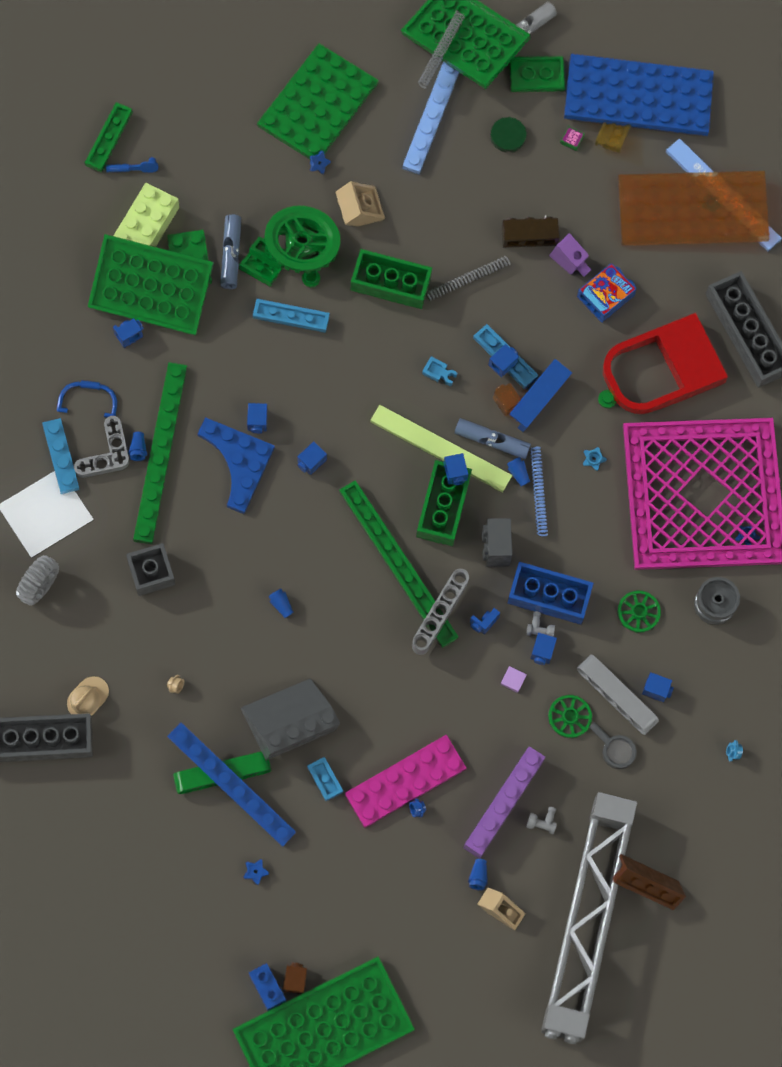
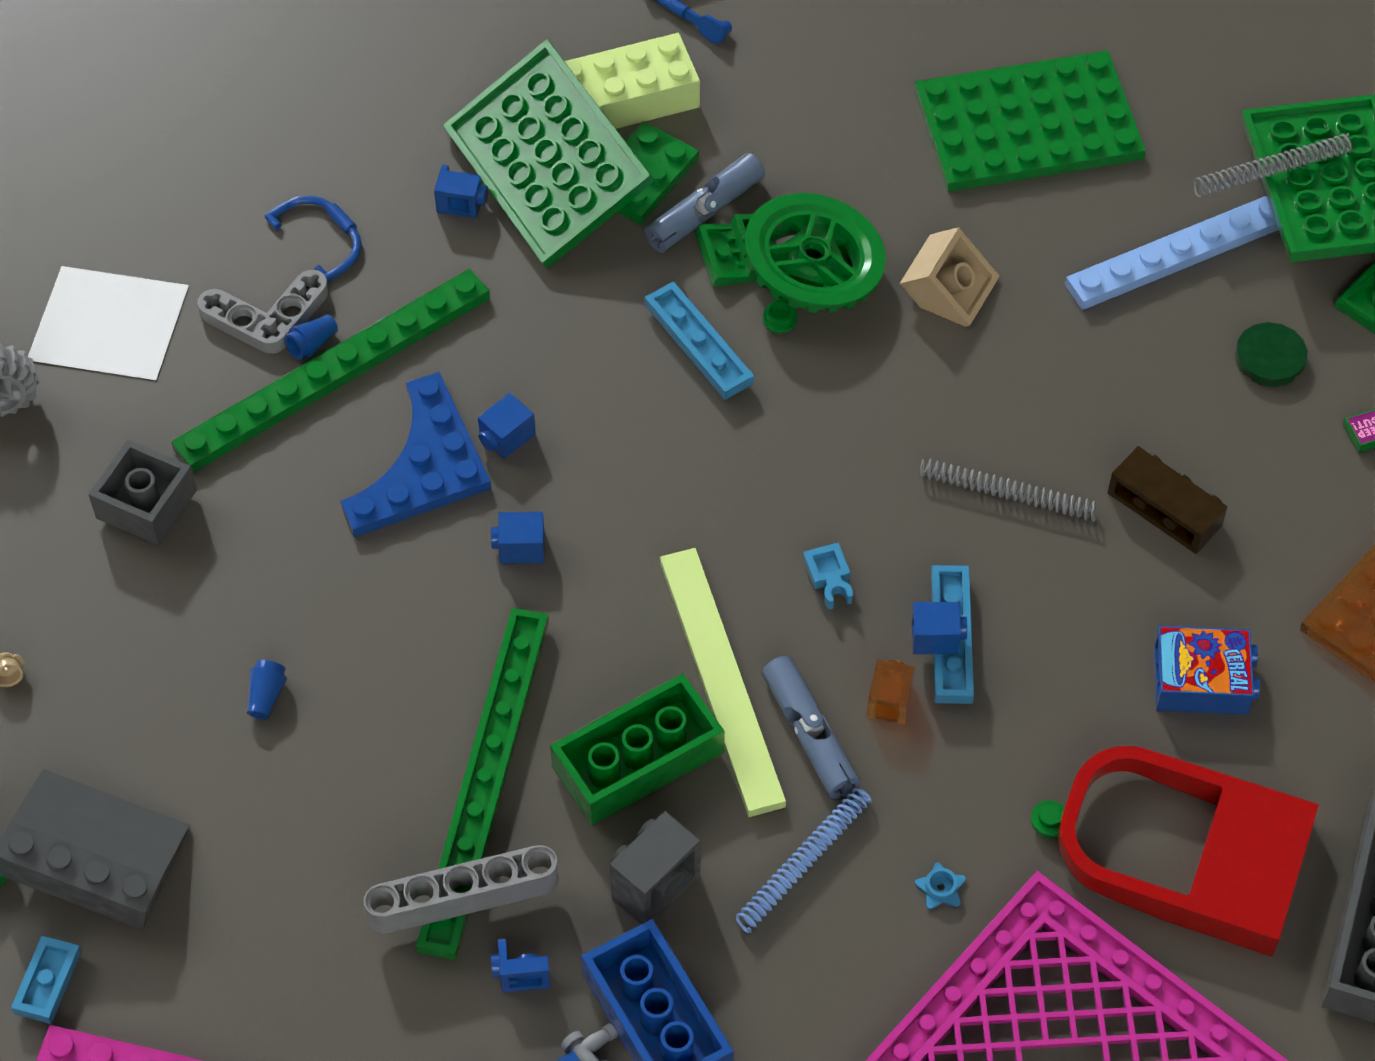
camera: 50 degrees right, 15 degrees down
dark azure plate [42,418,79,494] -> none
blue plate [310,150,331,174] -> none
green brick [350,249,433,309] -> none
blue brick [444,453,468,485] -> none
blue cone [507,457,531,487] -> none
blue panel [510,359,572,432] -> none
medium lavender torso [549,233,592,277] -> none

